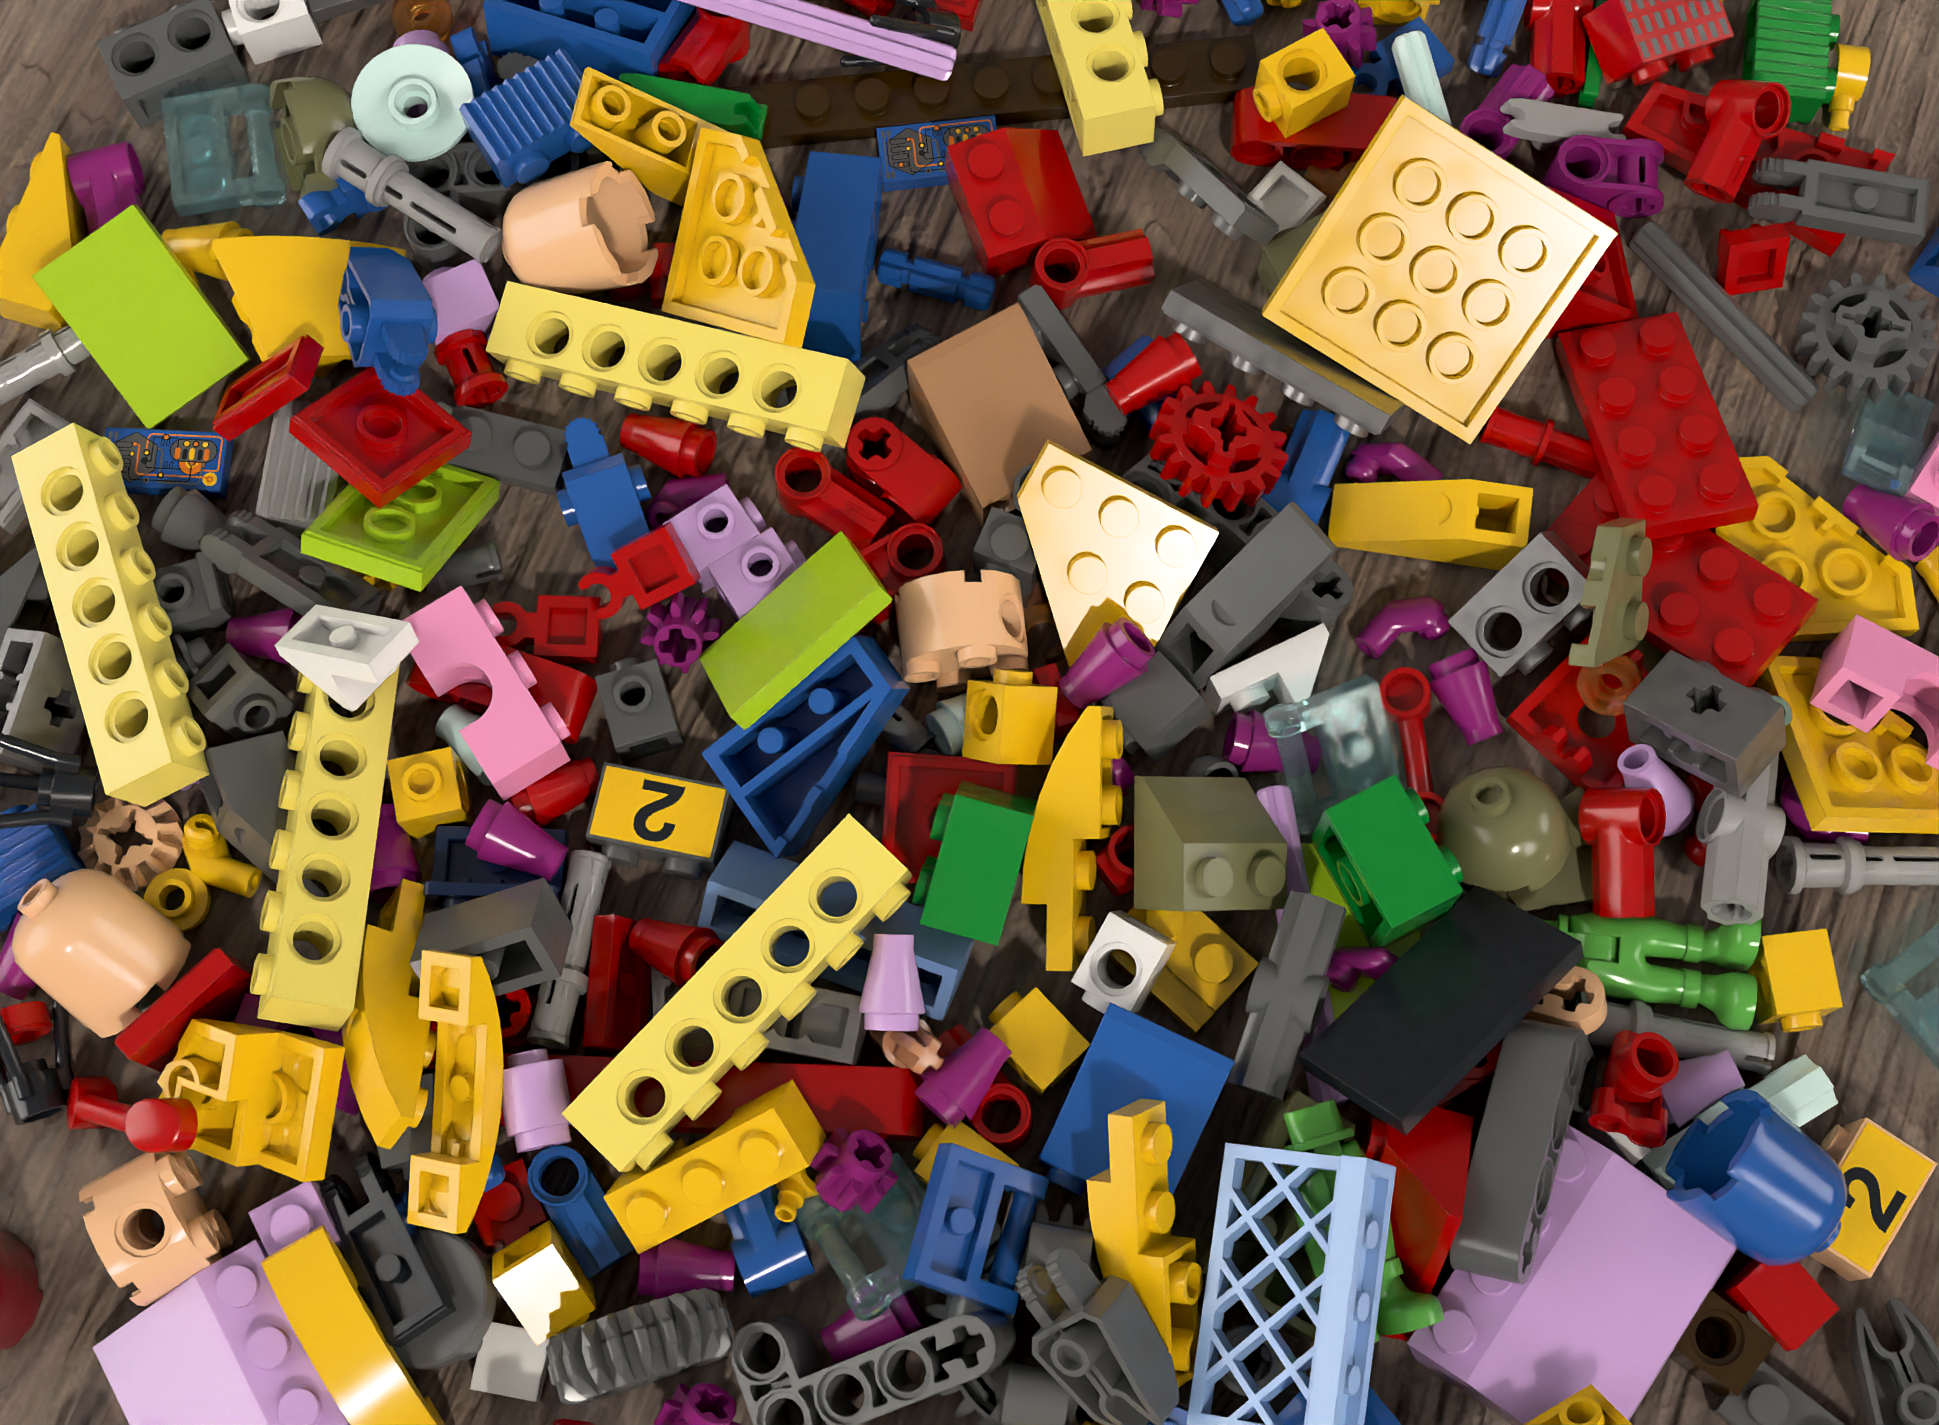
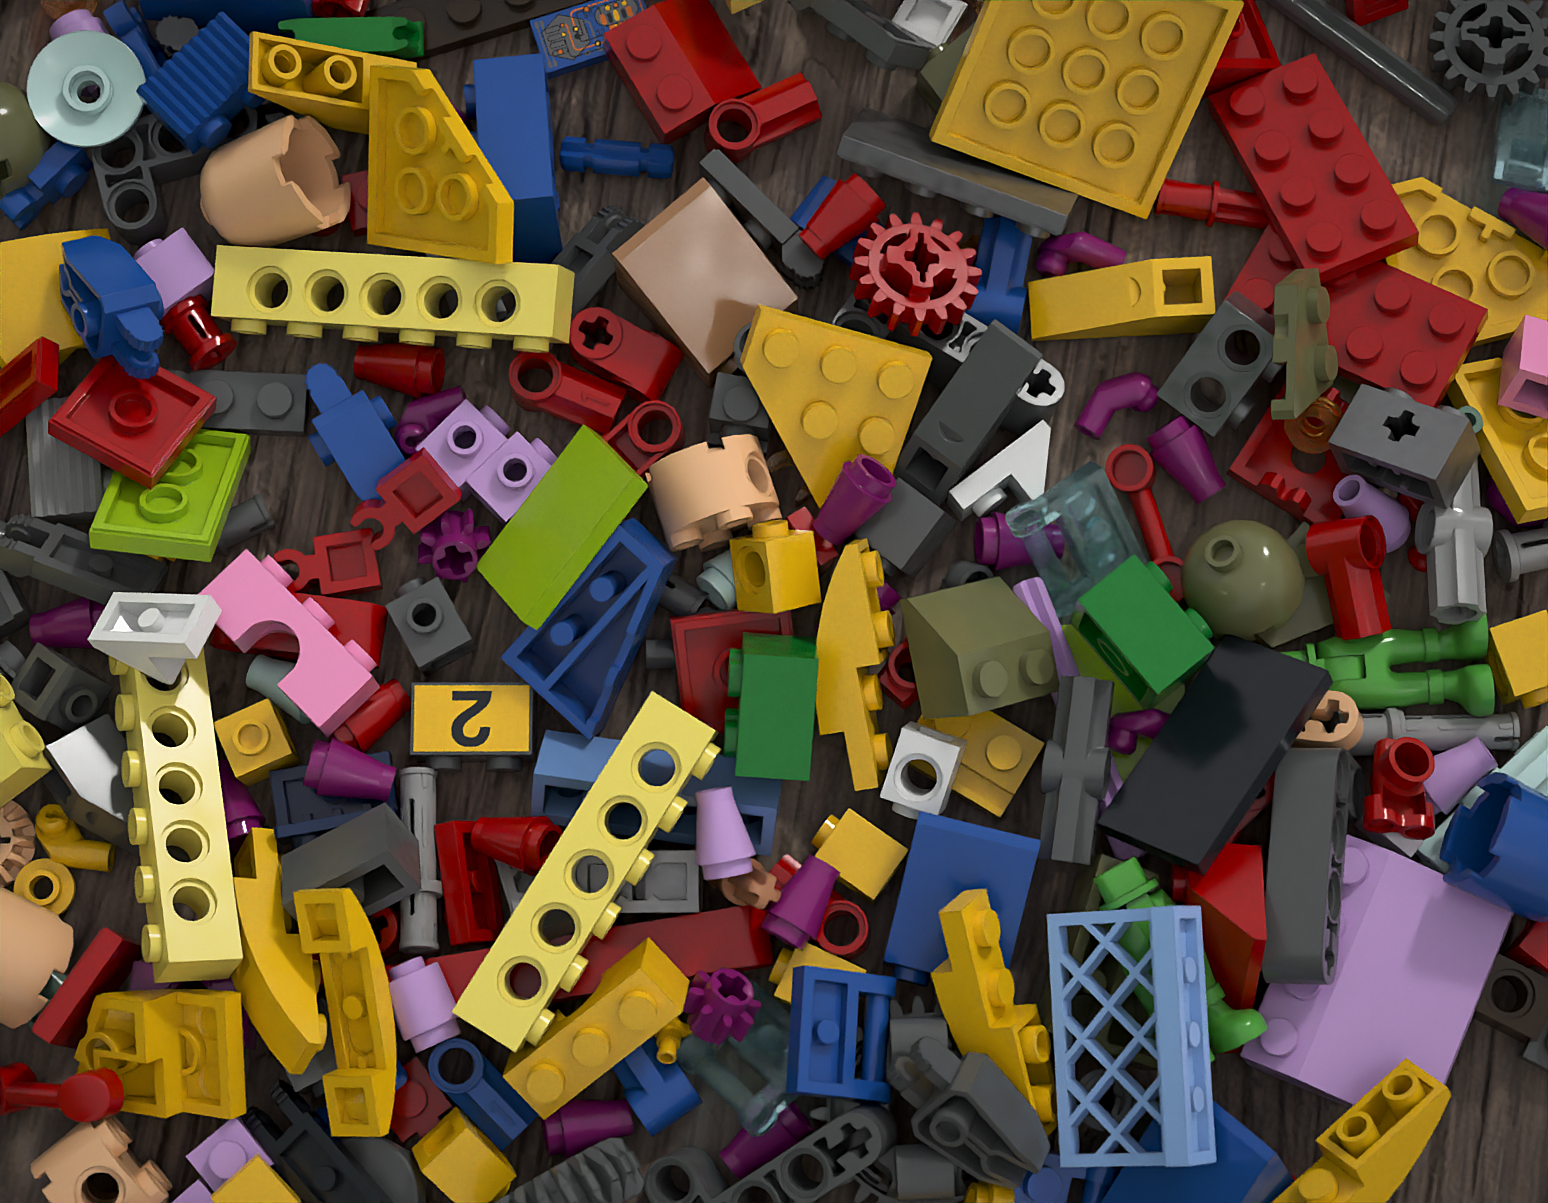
camera: 10 degrees left, 5 degrees up
light grey pin [322,127,502,264] -> none

